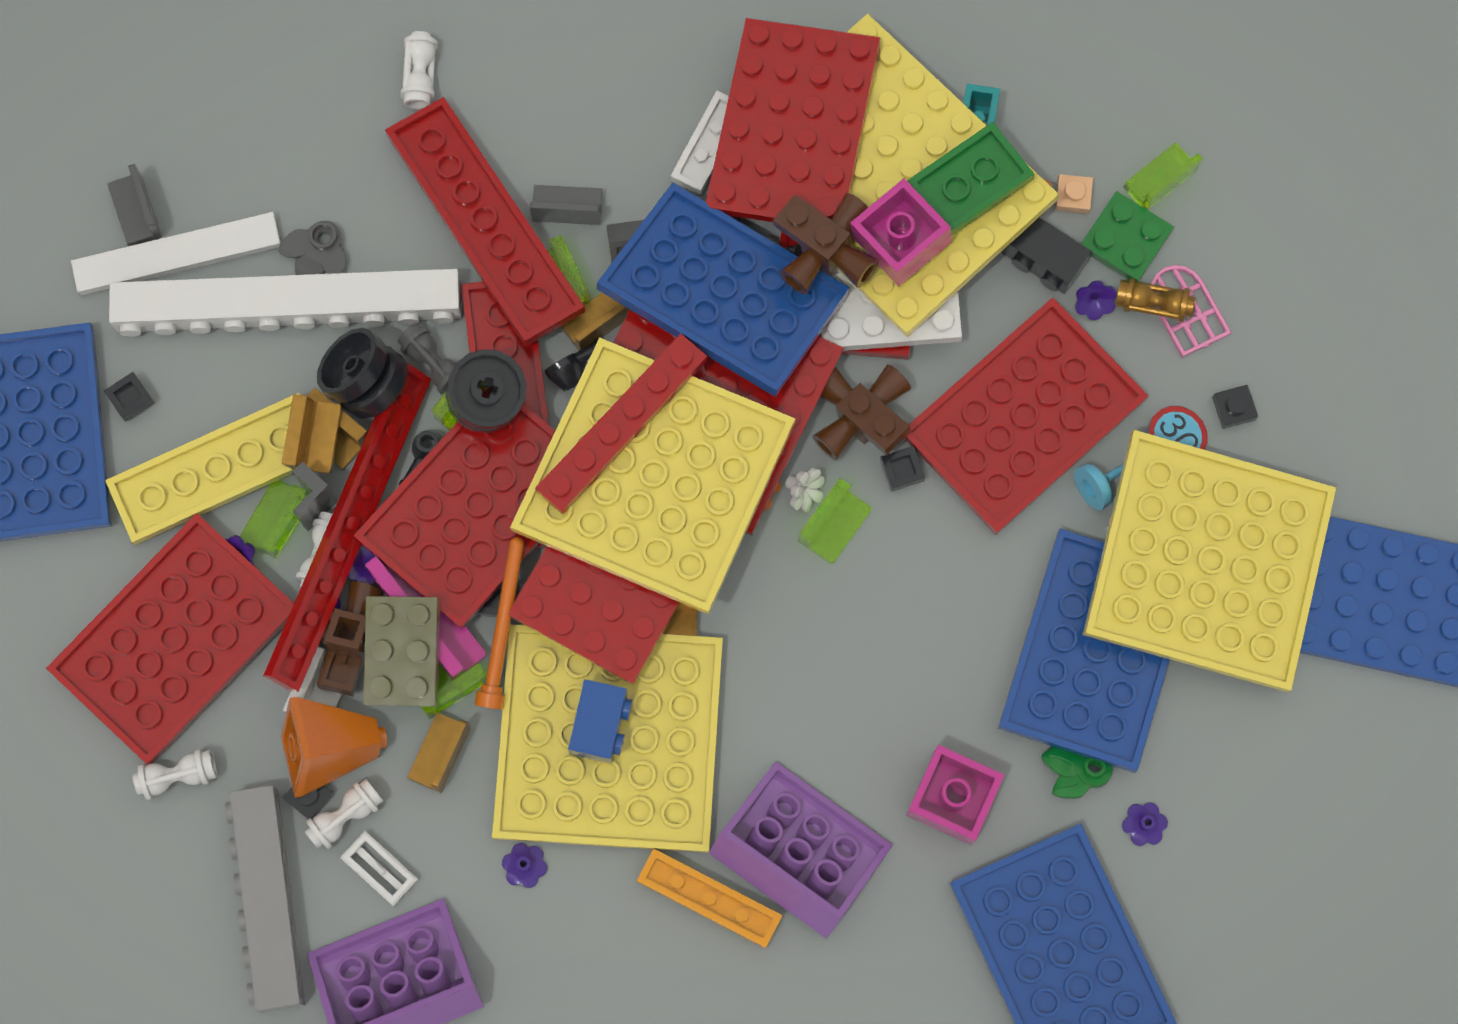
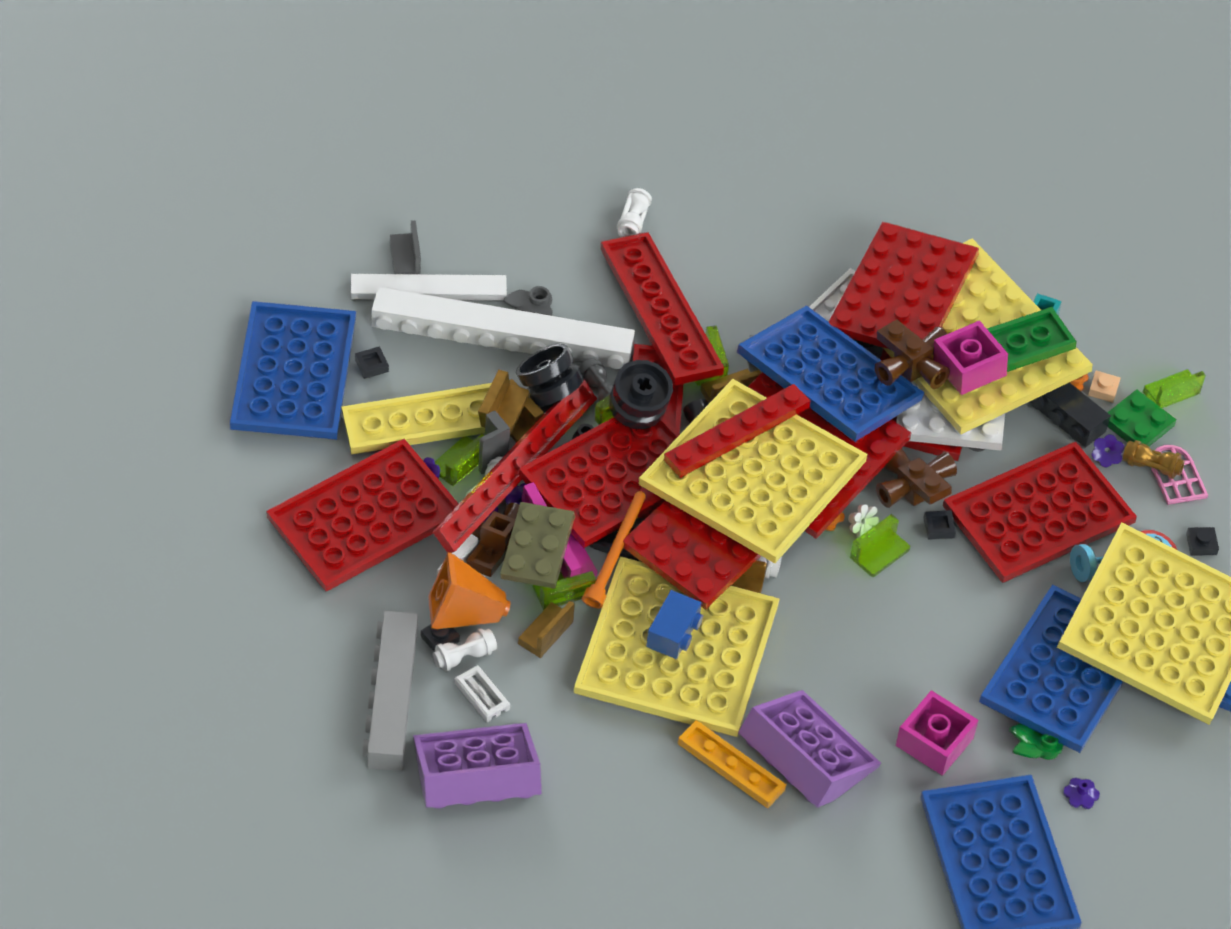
camera: 10 degrees right, 25 degrees down
white piece [133,749,218,800] -> none
dark purple plant [502,843,547,888] -> none
dark grey panel [530,185,603,225] -> none

